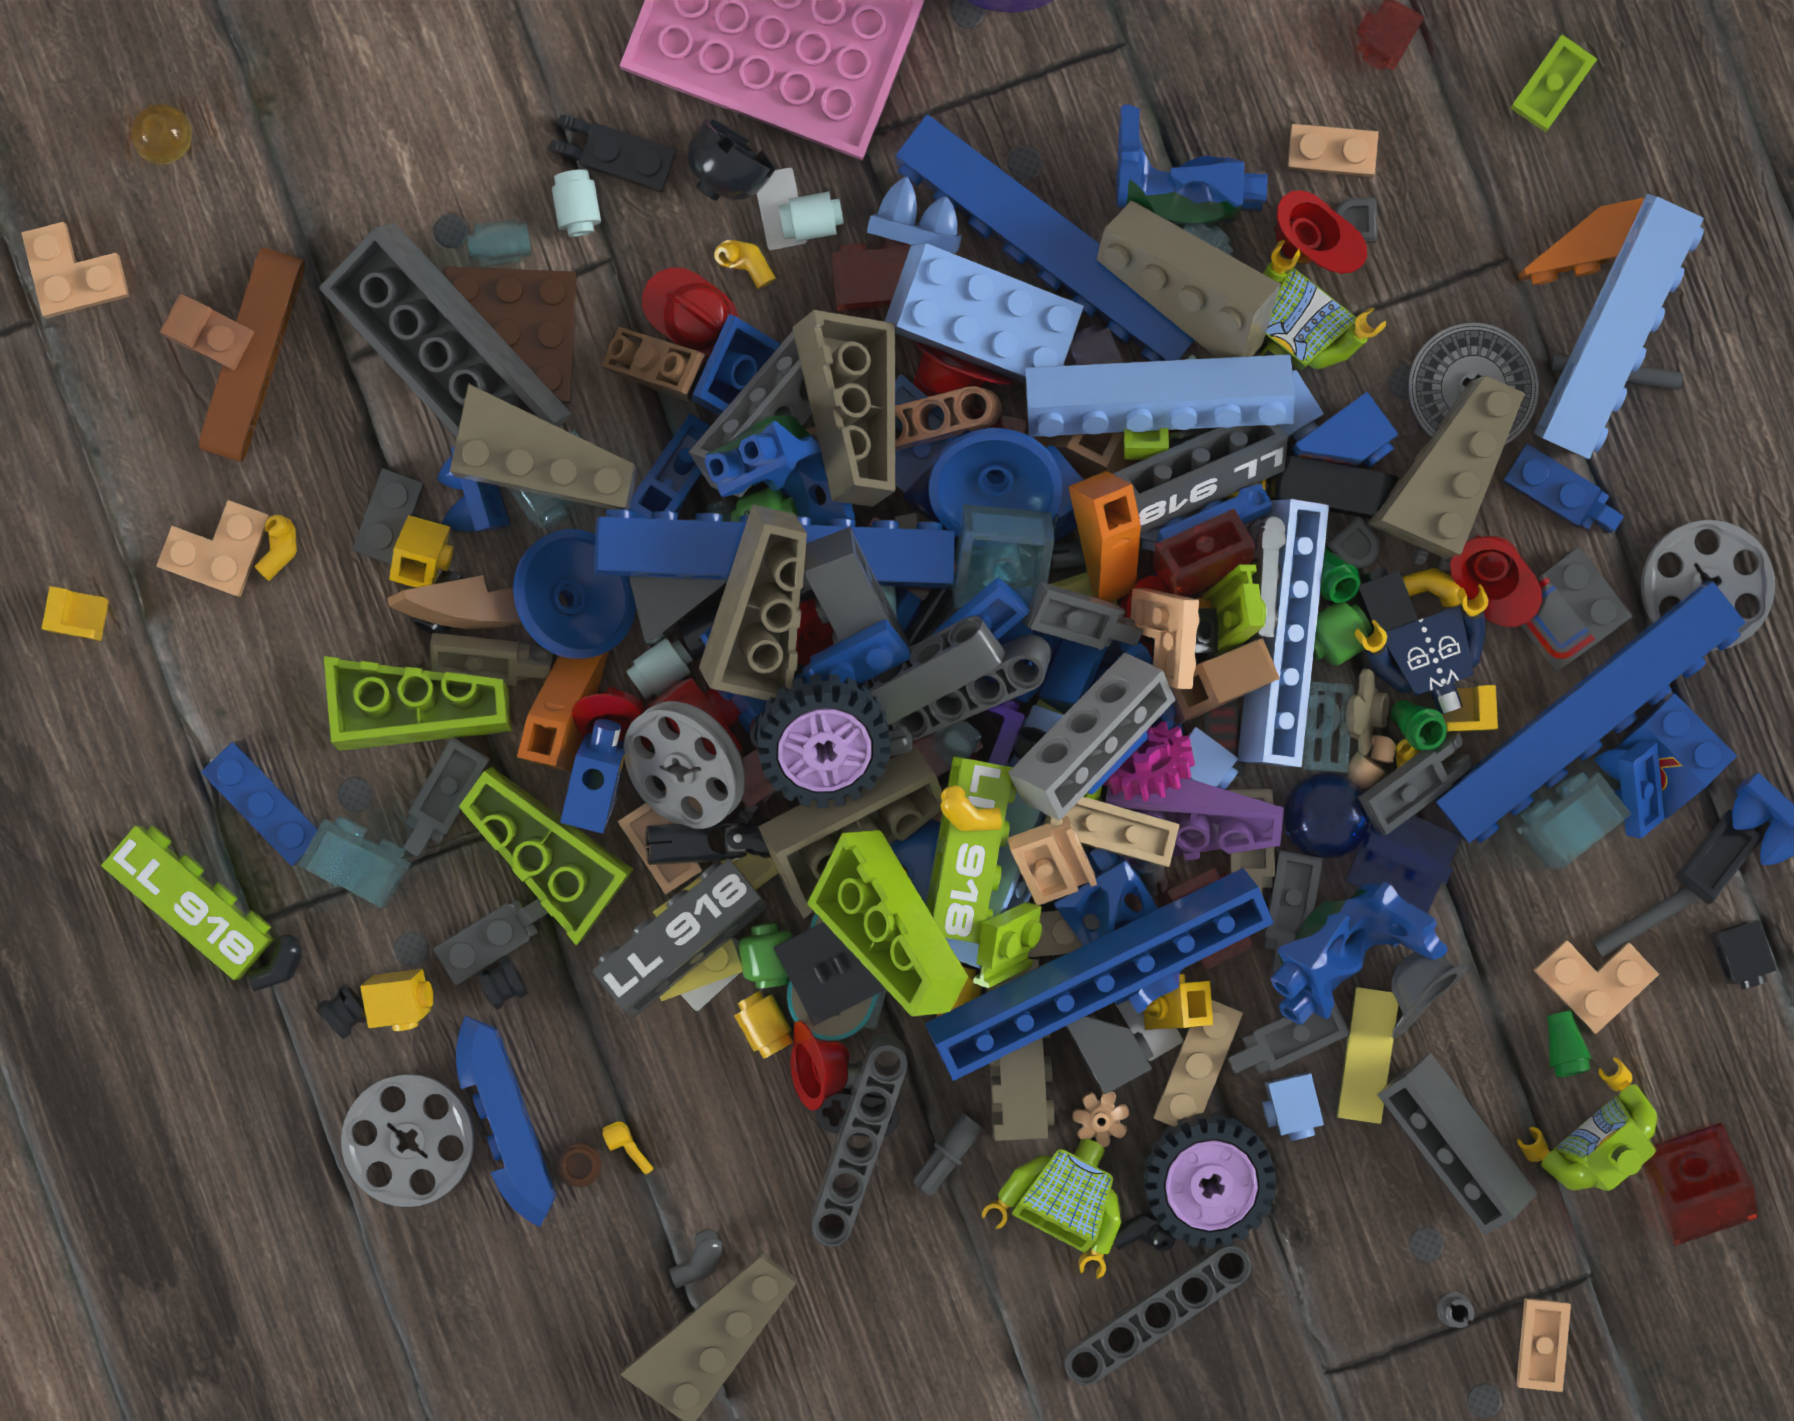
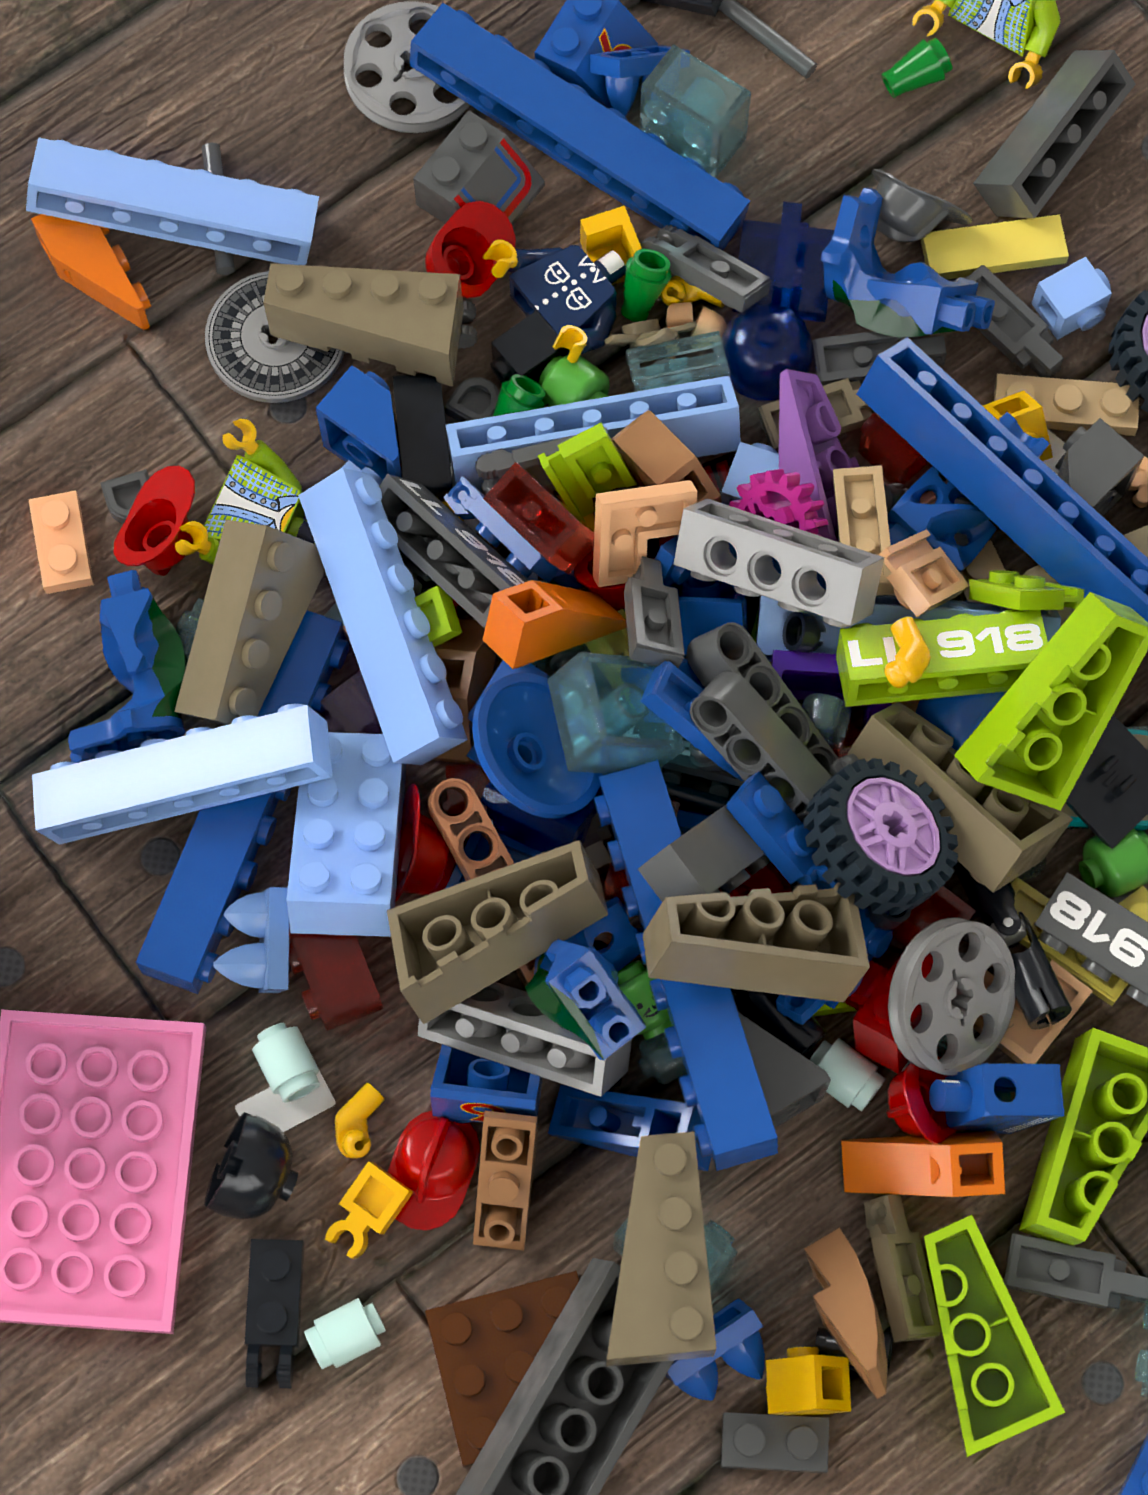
camera: 105 degrees left, 15 degrees down
clear light blue brick [467,219,532,268] -> none
blue dish [513,529,637,659] -> none
yellow arm [1402,568,1461,608] -> none
blue hinge [1502,443,1624,533] -> none
light nougat plate [1533,940,1659,1034] -> none
none -> brick [32,704,333,845]
none -> yellow plate [325,1161,413,1259]

